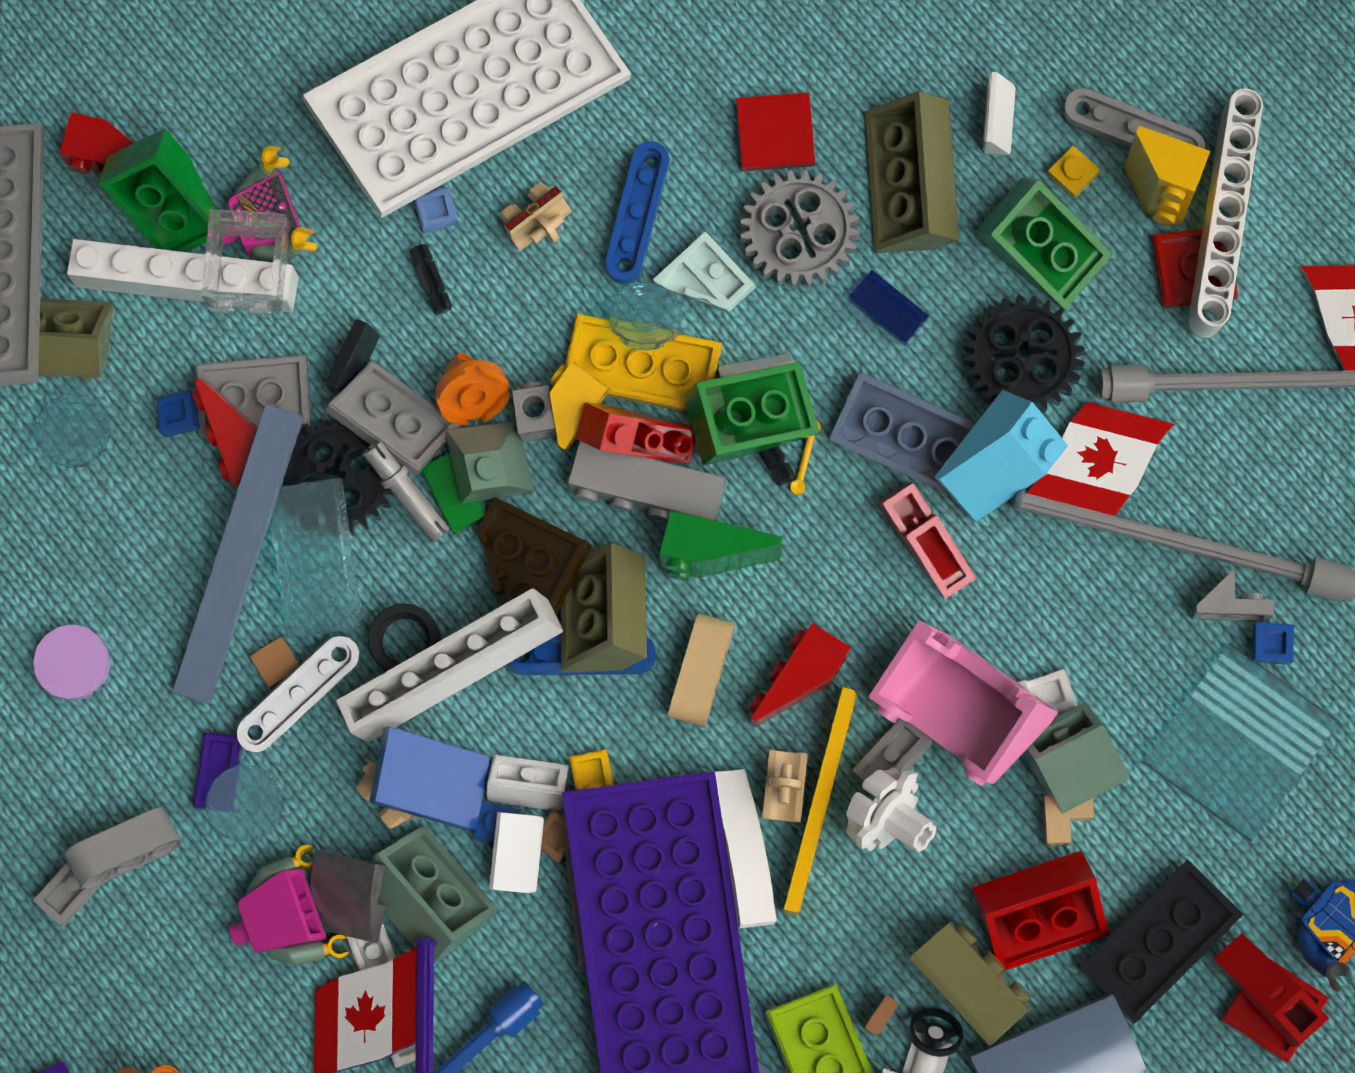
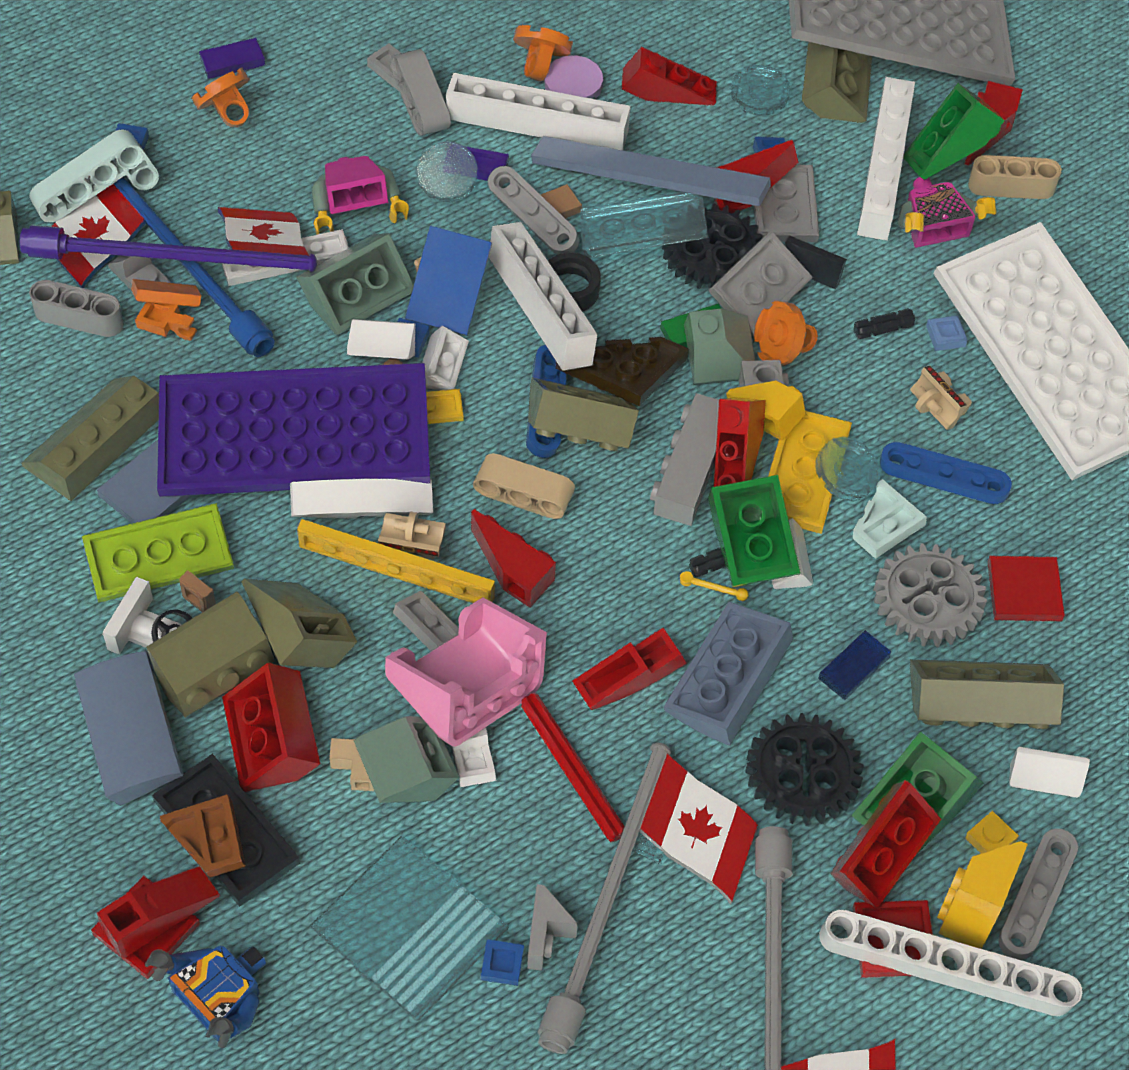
camera: 85 degrees right, 20 degrees down
clear window [201,209,290,315] -> none
flat silver slope [310,850,386,943] -> none
light grey pin [362,440,450,542] -> none
green slope [660,510,782,581] -> none
white piece [846,767,937,853] -> none
medium azure slope [934,390,1068,522] -> none
none -> dark orange wing [160,794,246,878]
none -> olive slope [241,578,357,668]
none -> white brick [446,73,631,151]
none -> orange tile [513,25,573,82]
none -> red axle [521,693,625,842]
none -> red slope [621,46,717,106]
none -> red slope [830,780,941,909]
none -> tan beam [968,155,1062,199]

